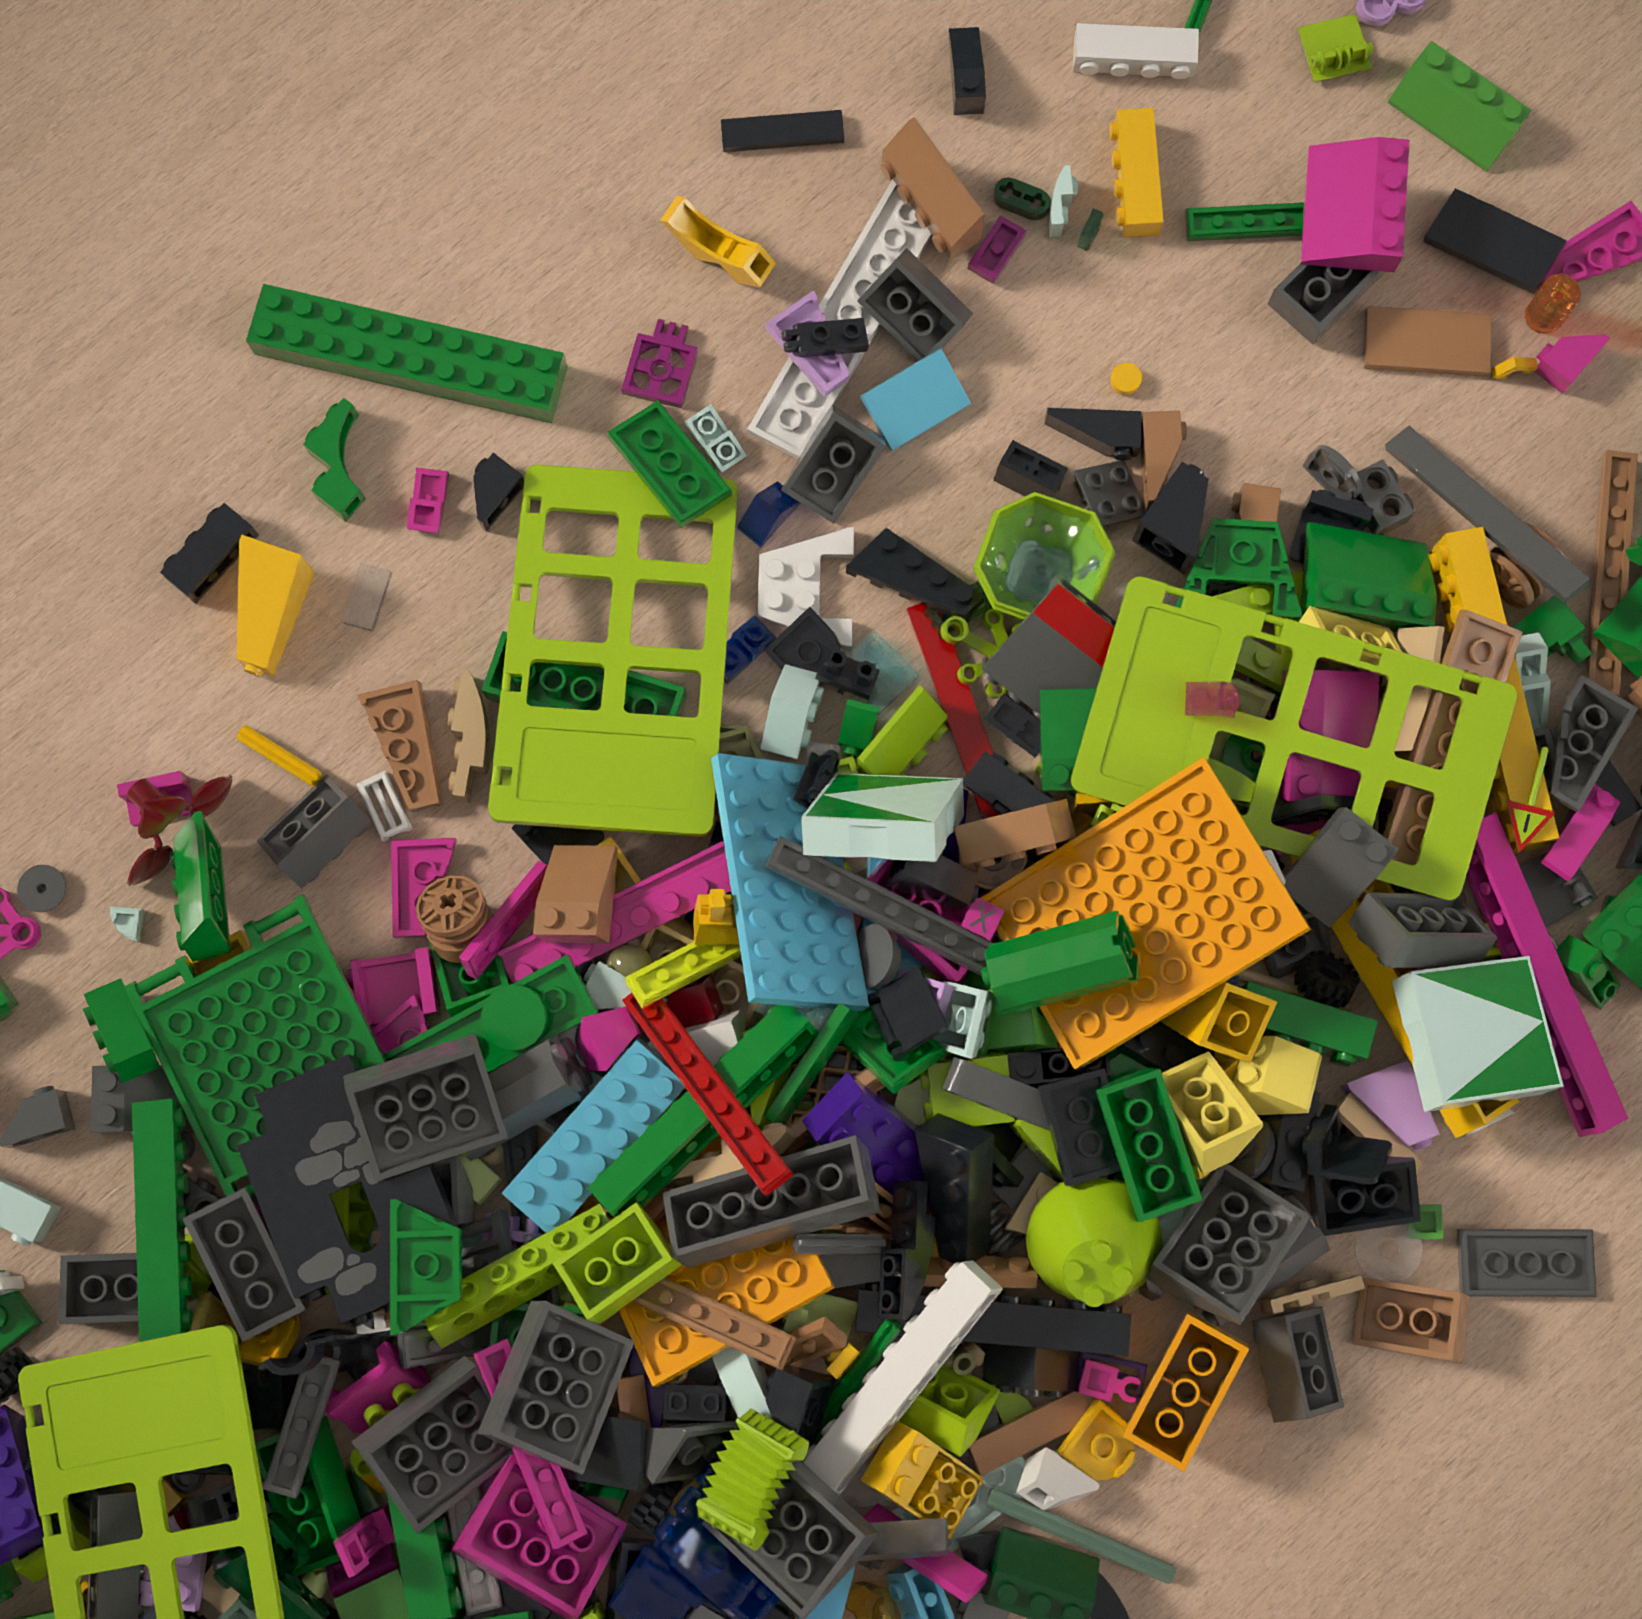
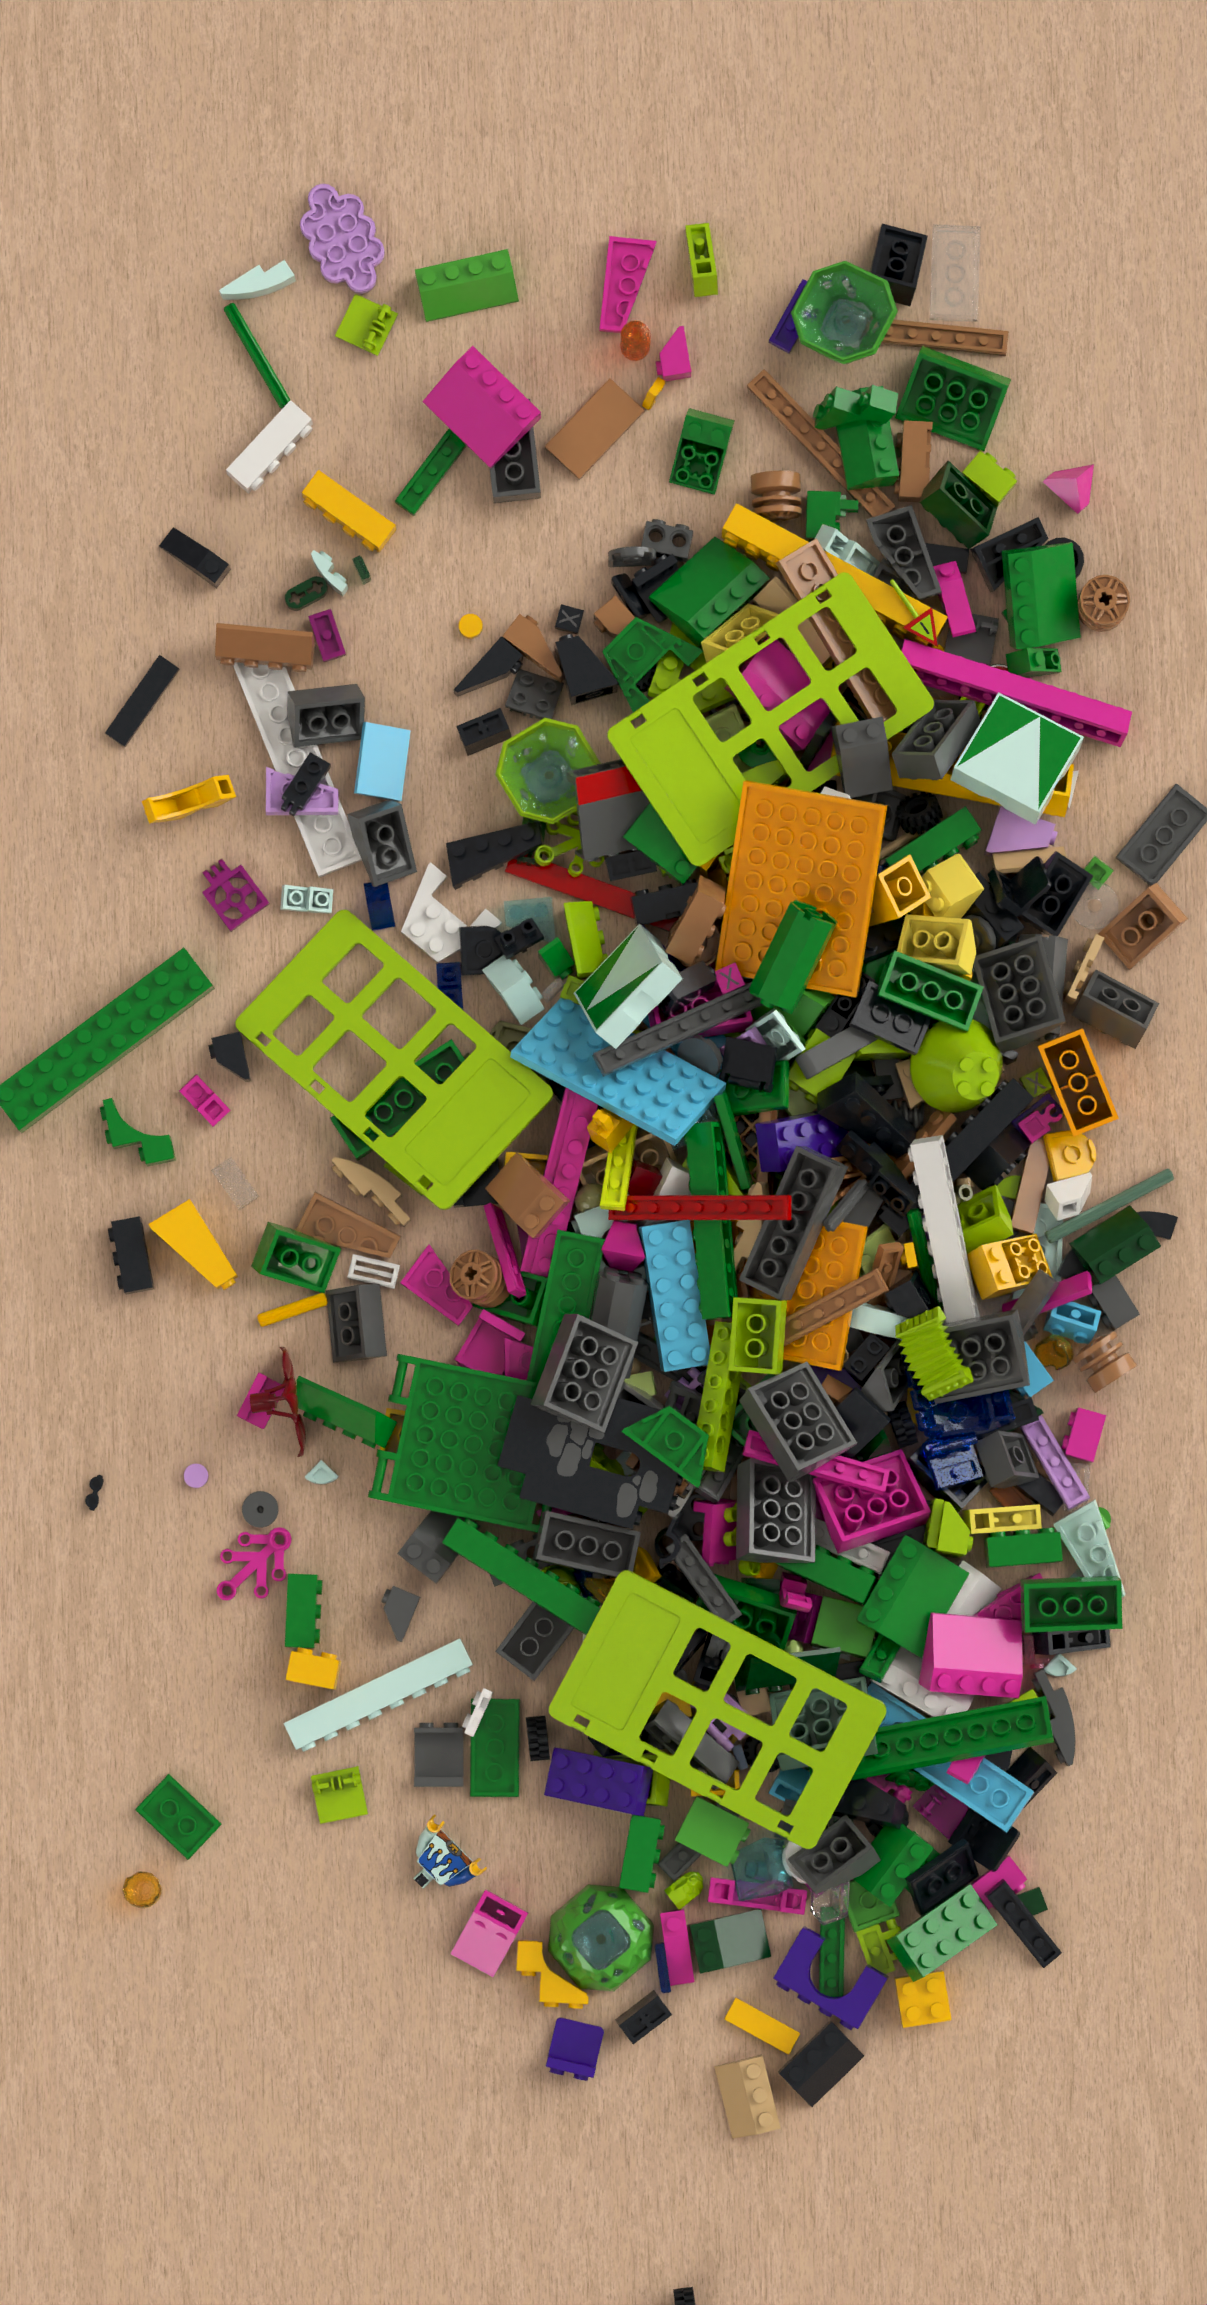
camera: 55 degrees left, 5 degrees up
green brick [83,978,160,1084] -> none
green tile [481,984,549,1051] -> none
green tile [607,400,732,528] -> none
black hinge [793,750,840,809] -> none
clear pink bracket [1185,681,1240,718] -> none
dark grey tile [1385,426,1591,604] -> none
black tile [1423,188,1567,294] -> none
none -> lavender tile [184,1464,209,1488]
none -> green slope [251,1222,341,1293]
none -> black tile [555,604,584,635]
none -> black slope [611,573,650,619]
none -> green slope [669,408,735,495]
none -> lime tile [1020,1067,1052,1098]

